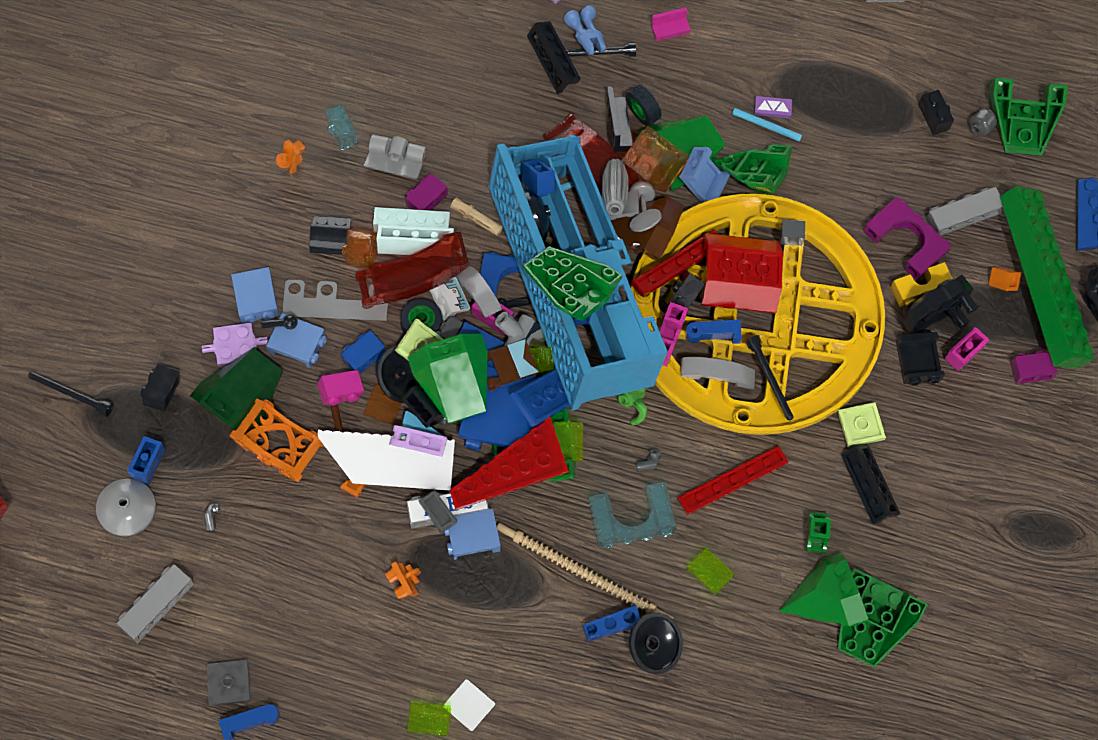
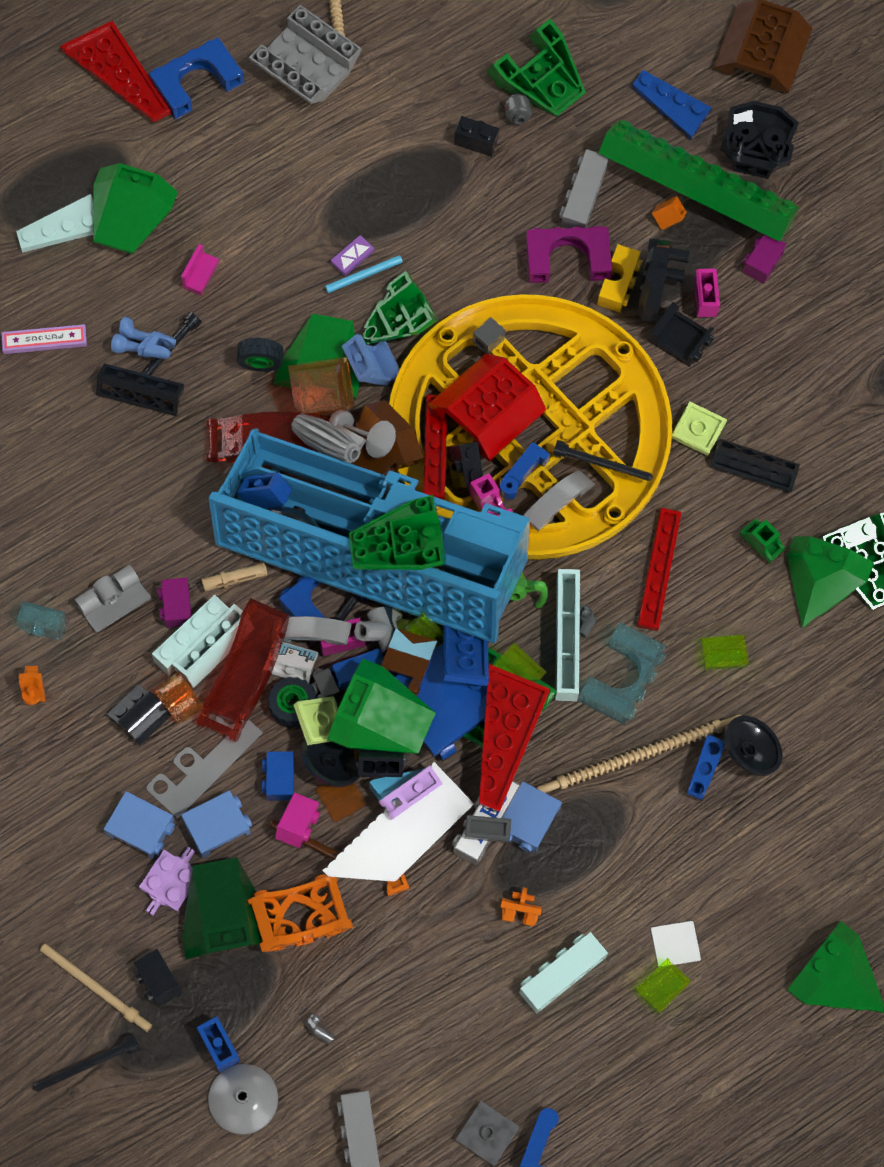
camera: 50 degrees left, 0 degrees up
black bar [261,314,298,330] -> none
fence [607,86,633,152] -> none
none -> tan bar [40,943,152,1032]
none -> light aqua brick [519,932,608,1014]
none -> light aqua brick [555,569,580,701]

